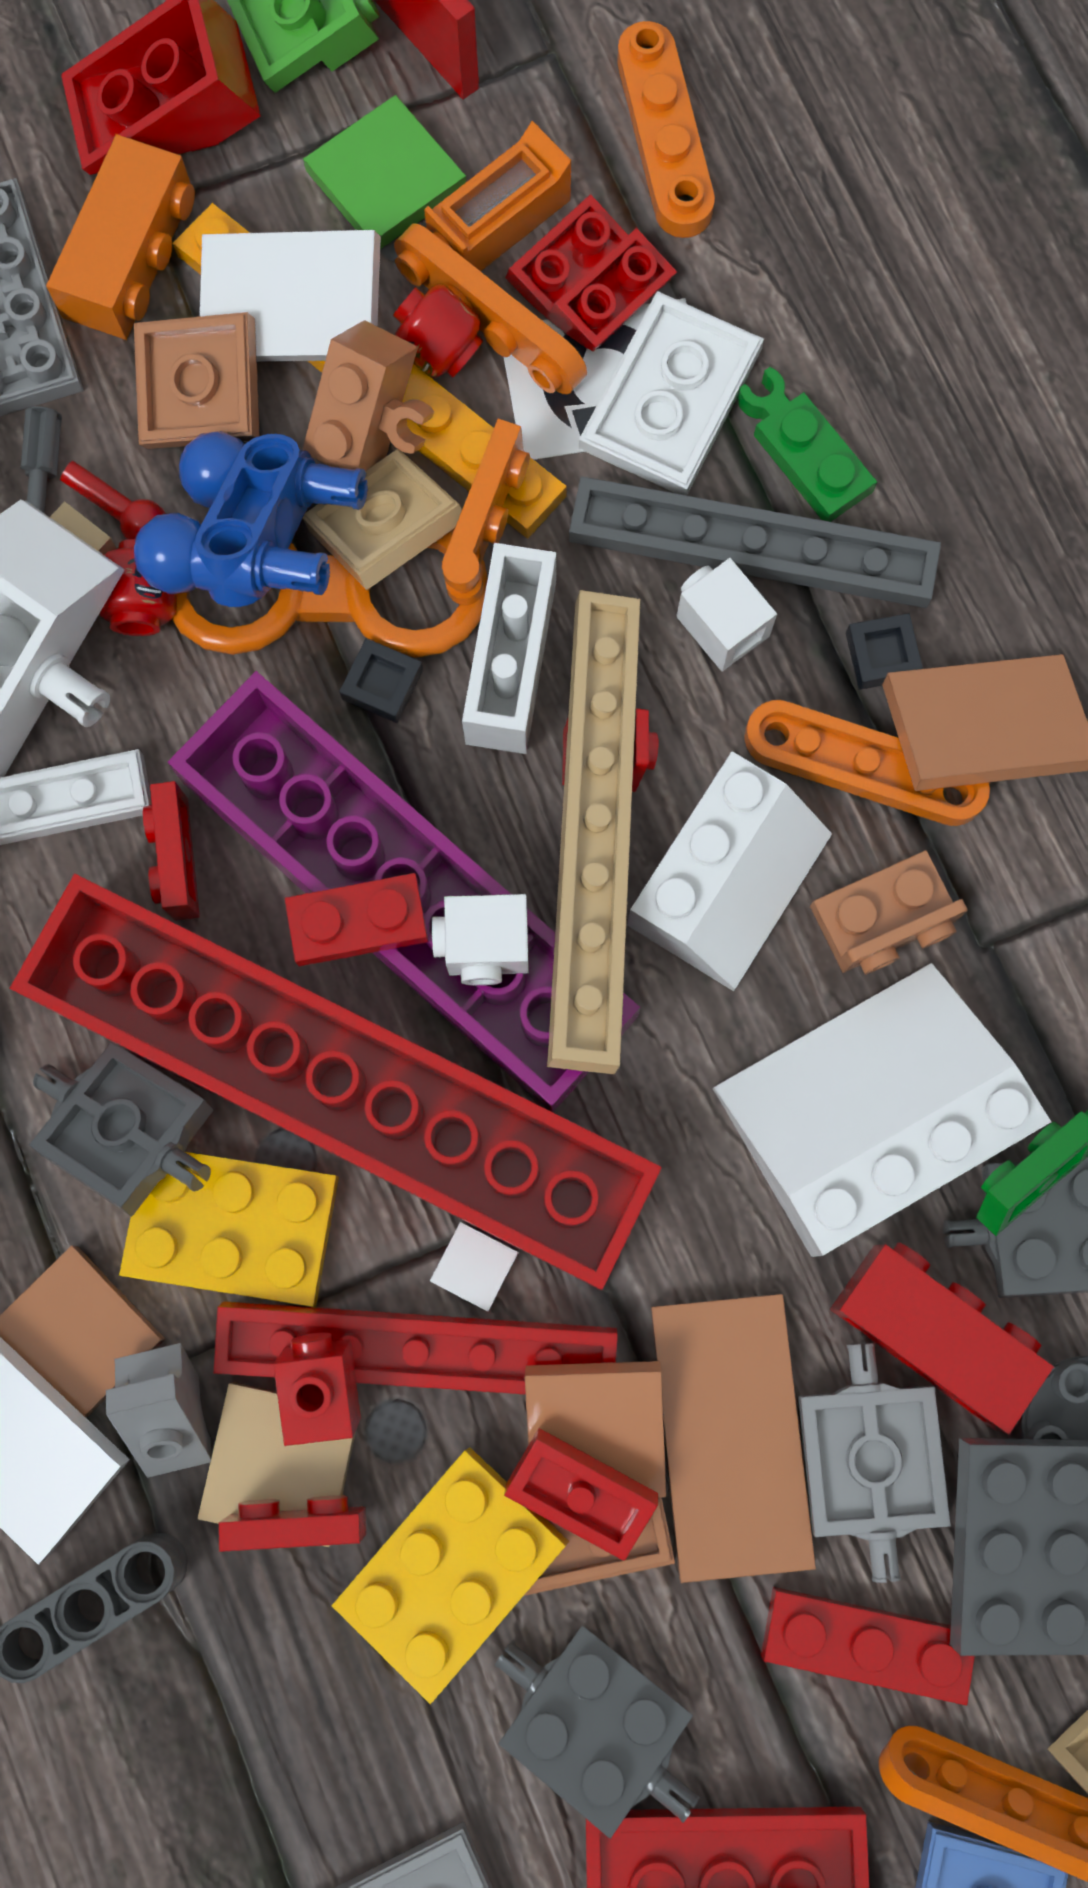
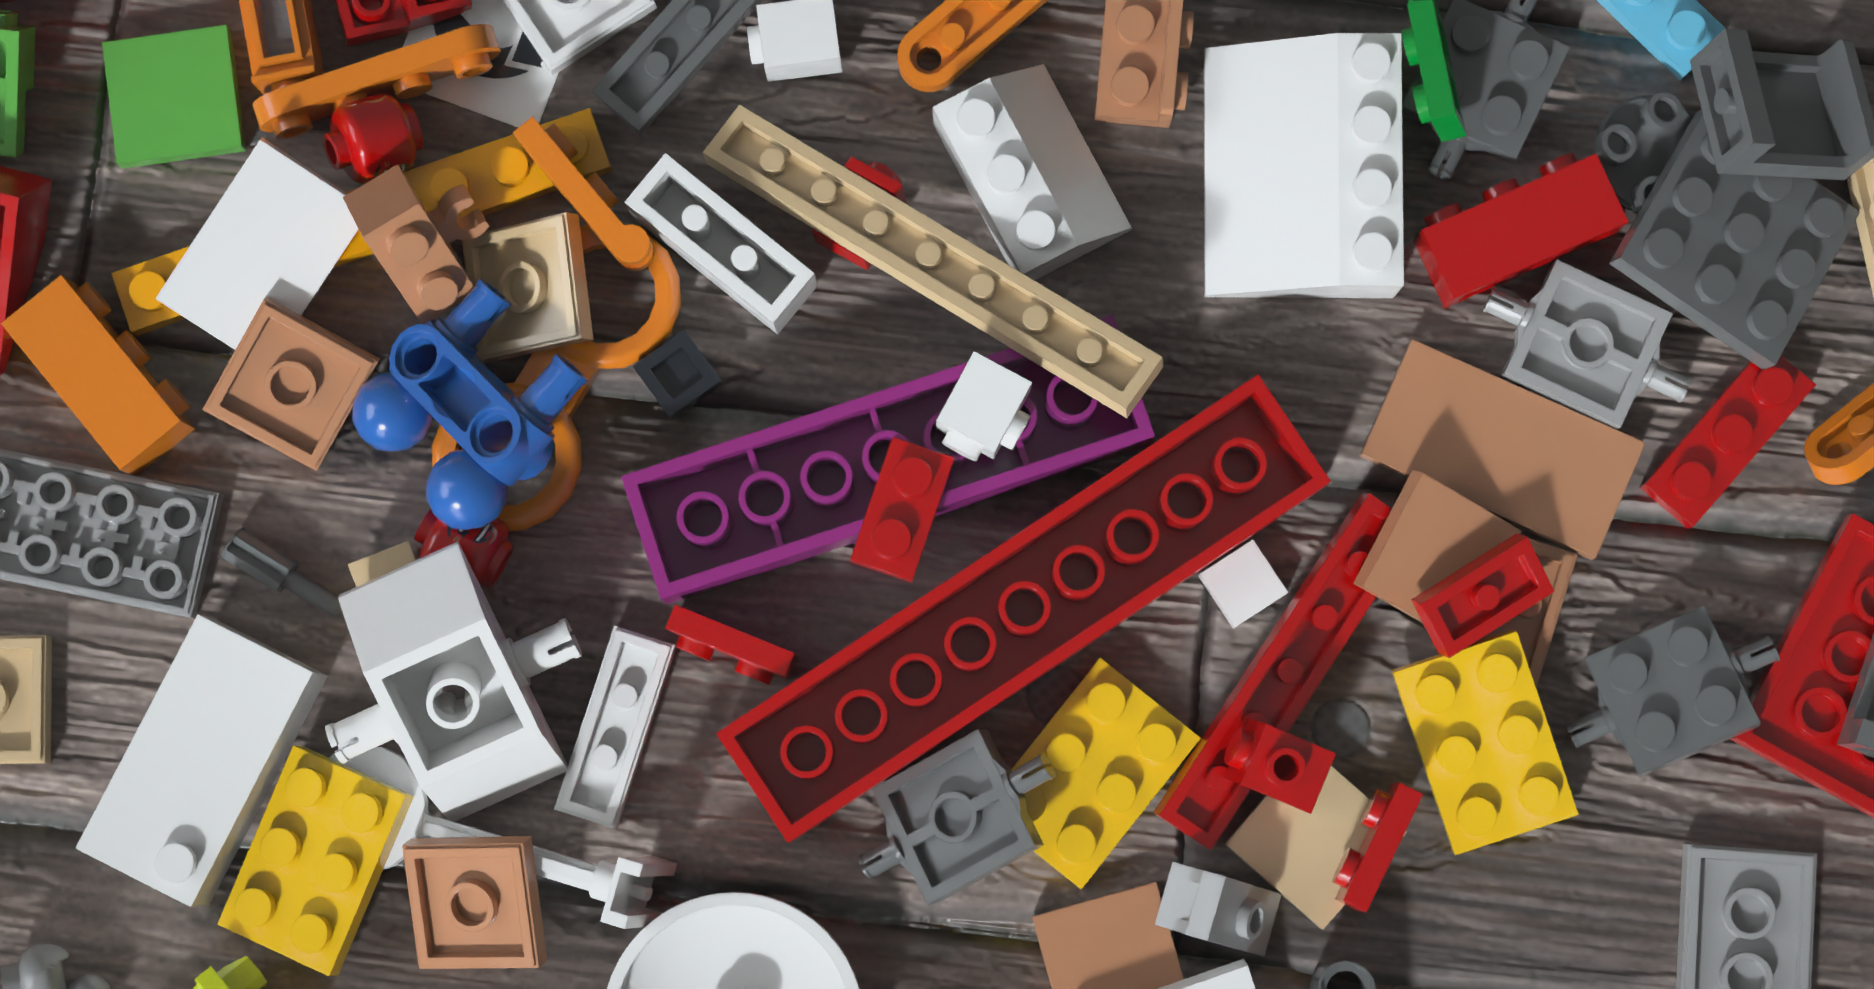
camera: 60 degrees left, 5 degrees up
red bar [60,460,166,540] -> none

